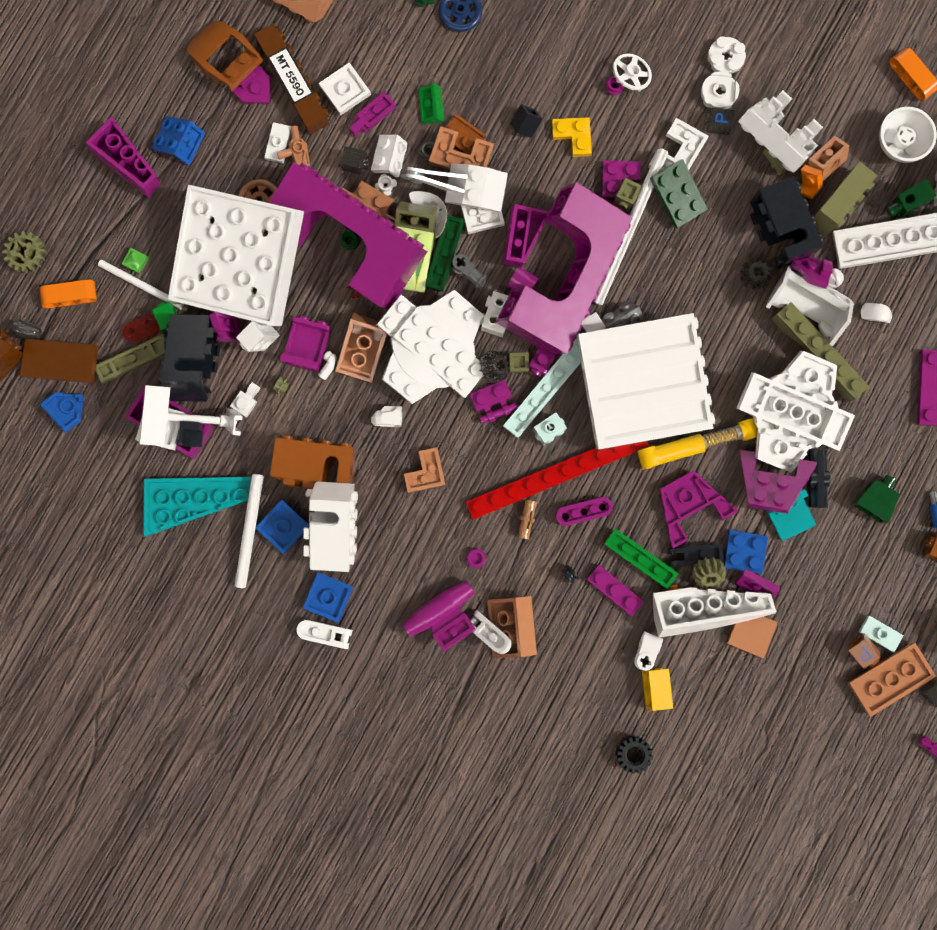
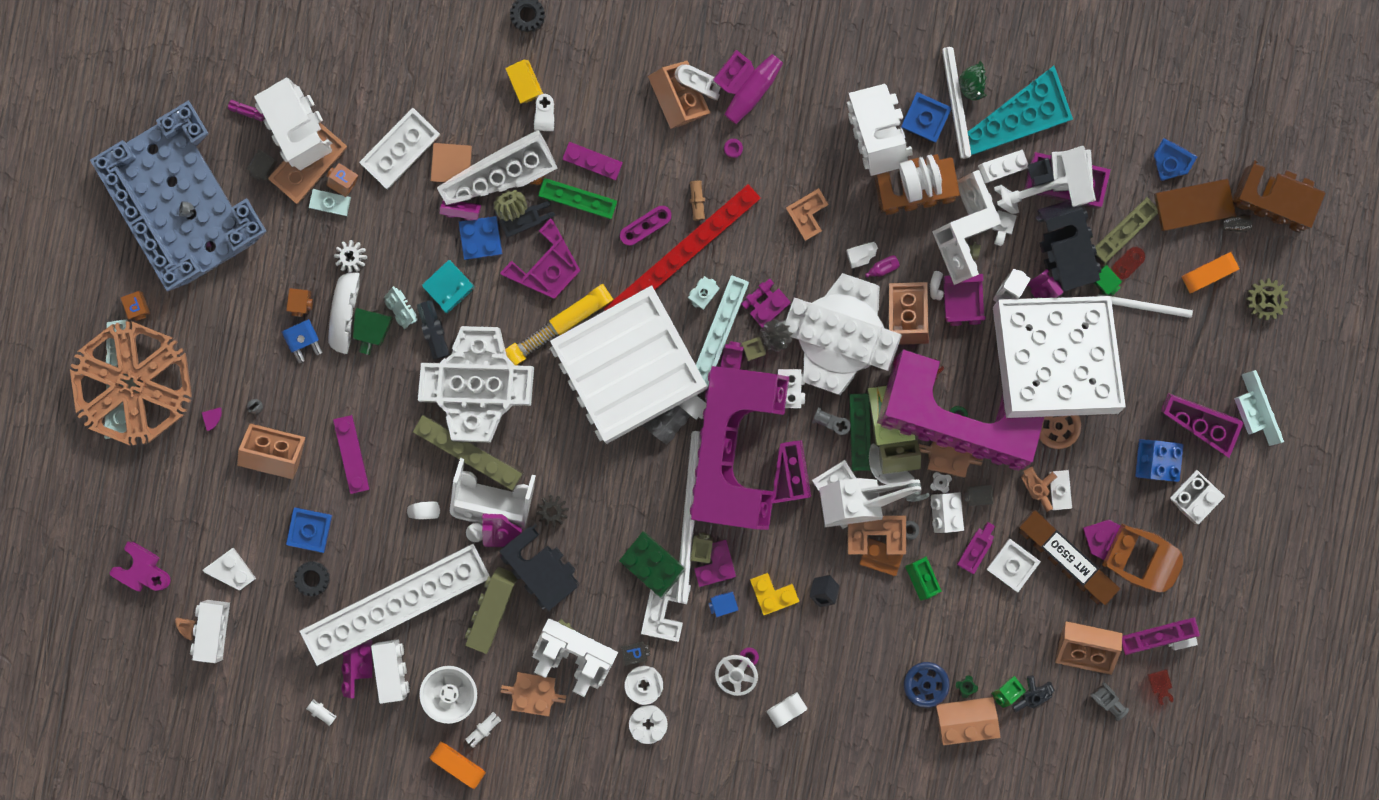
camera: 165 degrees right, 5 degrees up
bright green tile [122,248,149,274] -> none
white plate [297,620,353,649] -> none
blue plate [303,572,354,623] -> none
magenta piece [507,266,539,290] -> none
black bush [561,565,579,584] -> none
magenta wing [740,450,817,514] -> none
orange bracket [800,165,823,199] -> none
nougat brick [808,136,850,181] -> none
dark green torso [886,179,936,217] -> none
none -> white piece [254,78,333,170]
none -> white brick [328,273,359,354]
none -> white gear [334,240,367,273]
none -> white plate [359,108,441,190]
none -> light aqua hinge [384,286,418,329]
none -> white pin [465,712,501,748]
none -> nougat plate [501,672,566,716]
none -> blue brick [708,591,738,617]
none -> white axle [767,692,807,728]
none -> magenta piece [865,255,900,278]
none -> white wheel [899,154,942,203]
none -> white bracket [932,170,1001,285]
none -> dark green hair [958,61,987,100]
none -> white plate [978,150,1028,183]
none -> white slope [1170,470,1225,525]
none -> light aqua bracket [1234,370,1284,446]

